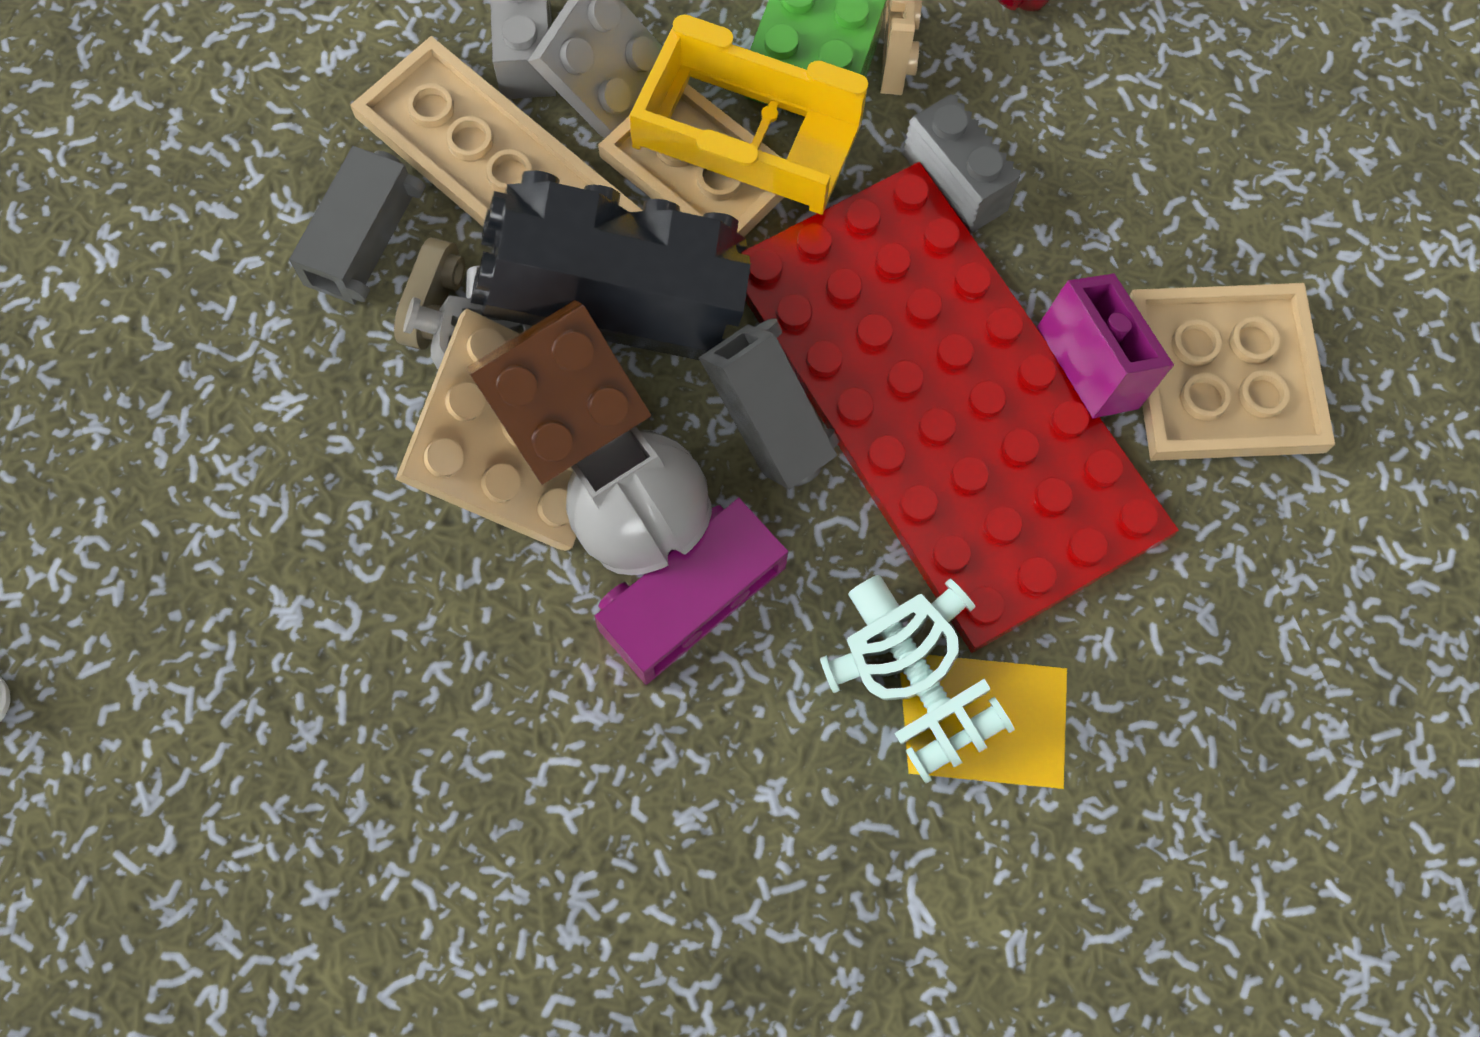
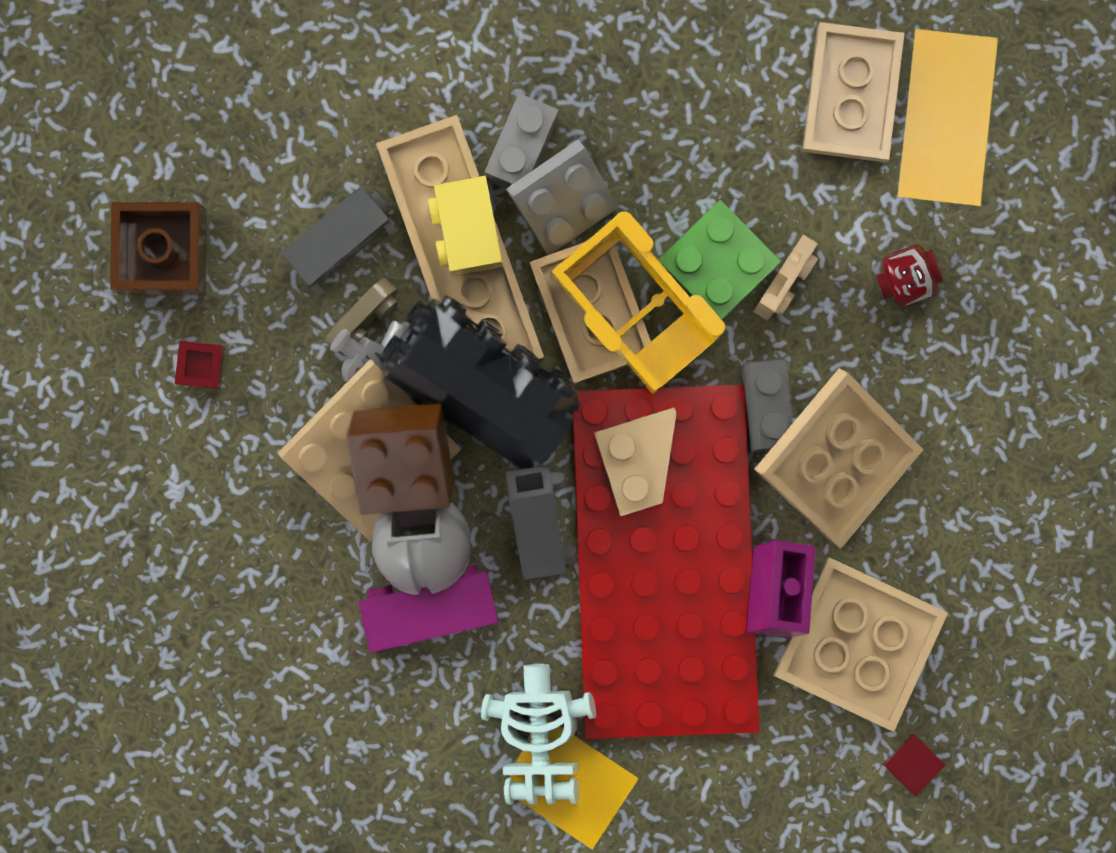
camera: 30 degrees right, 15 degrees up
none -> reddish brown brick [110,202,207,296]
none -> dark red plate [175,341,225,389]
none -> light yellow brick [428,176,503,277]
none -> tan wing [594,407,676,517]
none -> tan plate [754,368,923,549]
none -> dark red tile [882,734,946,796]

